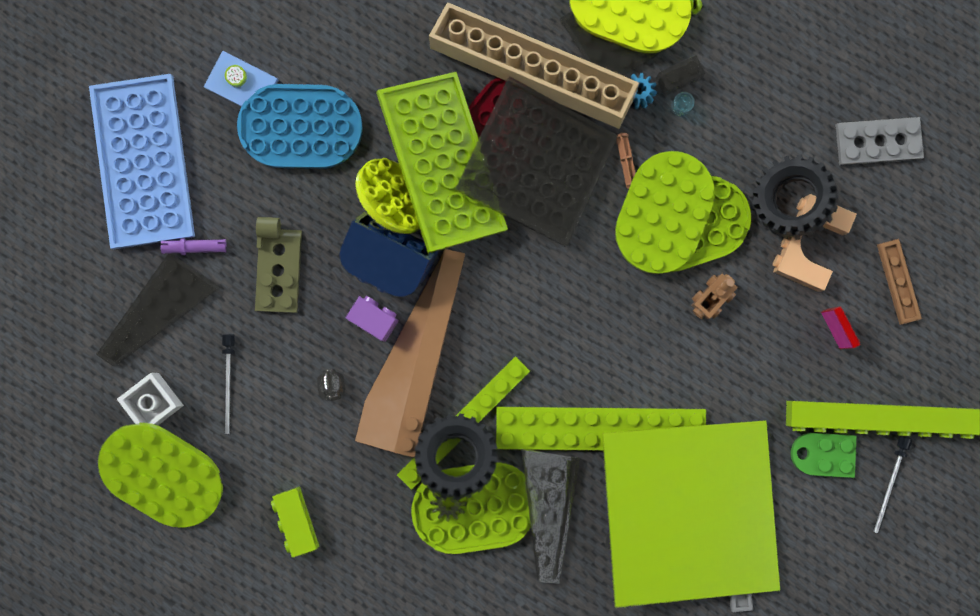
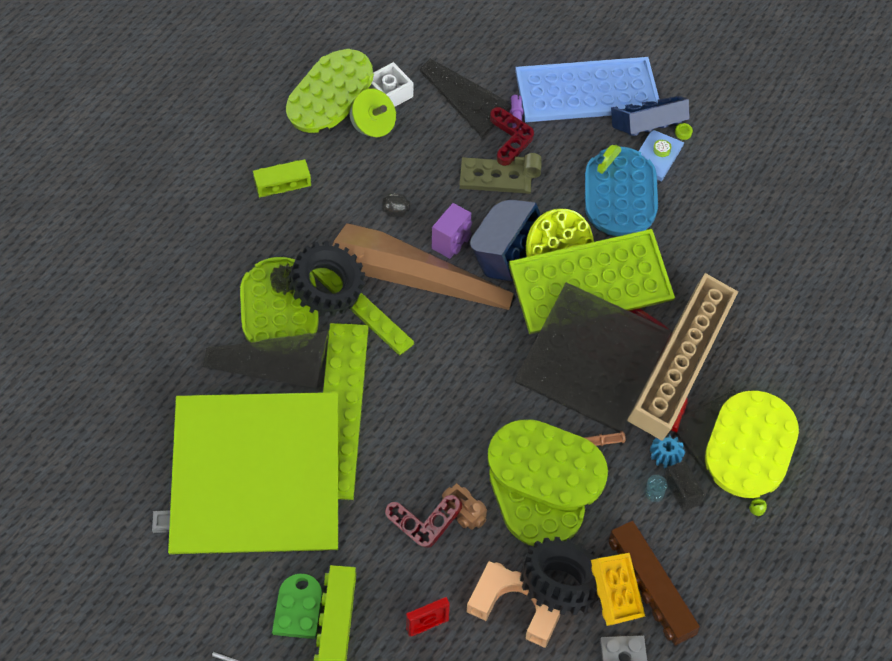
camera: 90 degrees right, 30 degrees down
piece [222,334,235,434] -> none
none -> lime piece [350,89,396,137]
none -> dark red beam [385,495,462,548]
none -> dark red beam [490,107,534,166]
none -> yellow plate [591,553,645,626]
none -> lime tile [597,145,621,174]
none -> reddish brown brick [609,521,700,645]
none -> wedge [611,96,690,136]
none -> lime tile [675,123,693,140]

